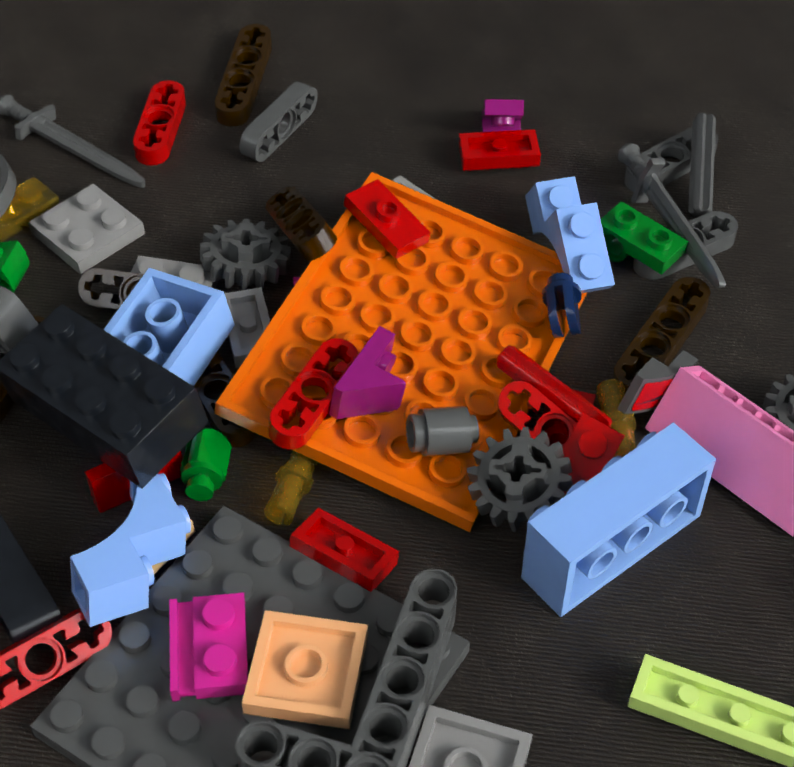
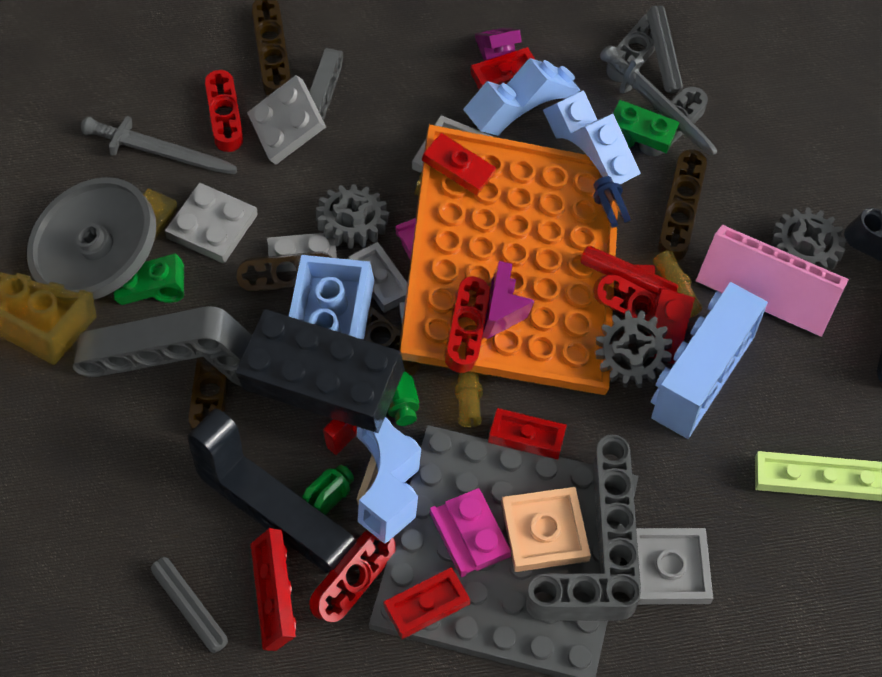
camera: 20 degrees left, 10 degrees up
dark brown beam [265,186,337,261] -> none
dark grey brick [406,406,479,456] -> none
dark grey slope [617,350,699,414] -> none
none -> light grey plate [247,75,326,164]
none -> green arm [302,465,354,515]
none -> red plate [383,567,470,639]
none -> light blue arch [463,58,580,136]

